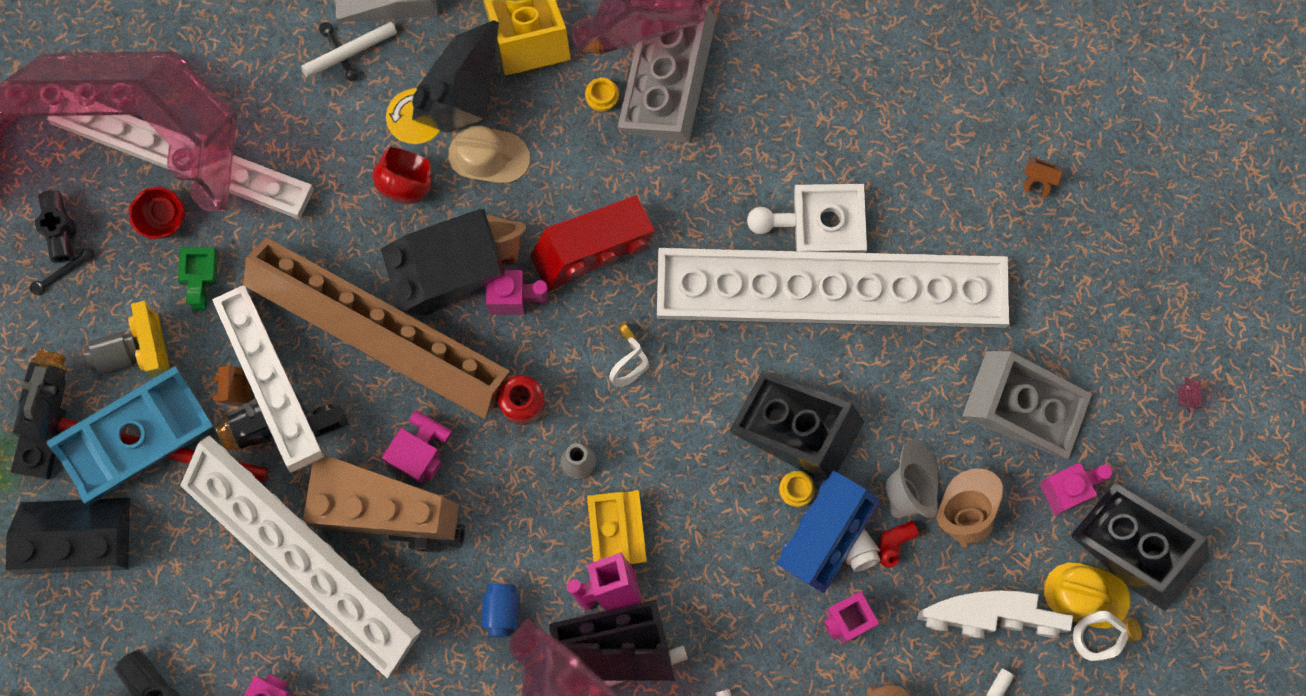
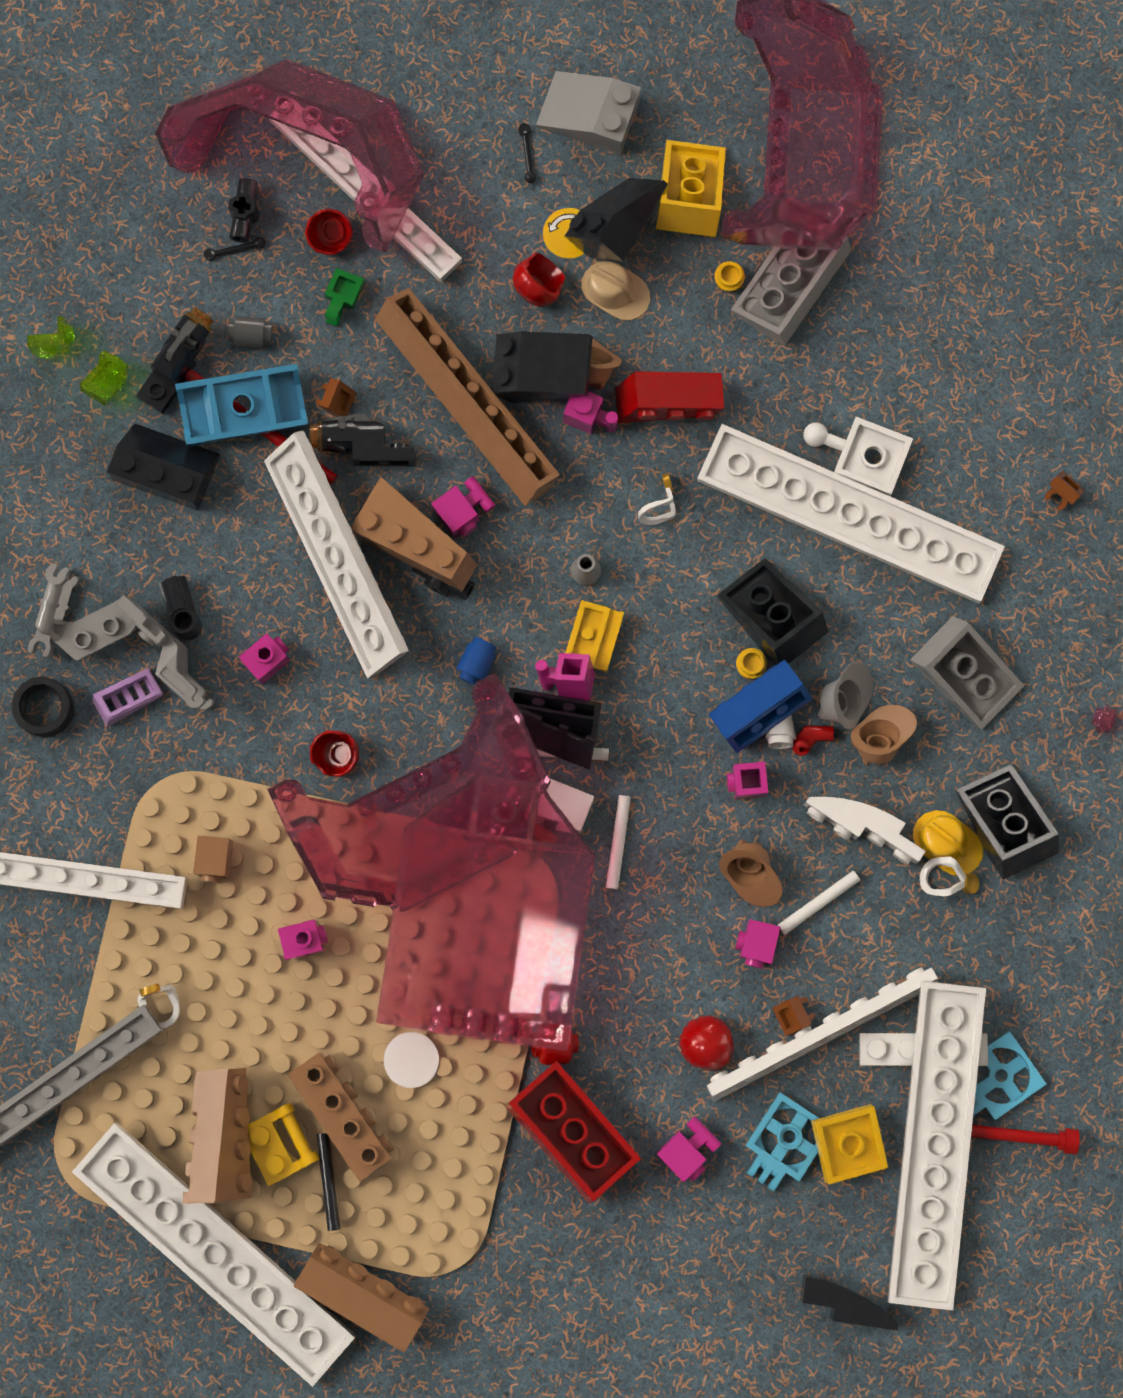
camera: 25 degrees right, 5 degrees up
yellow plate [128,300,170,378] -> none
white plate [212,286,324,473] -> none
white bar [301,22,397,78] -> none
red head [498,375,545,425] -> none
dark pink brick [1039,462,1112,516] -> none

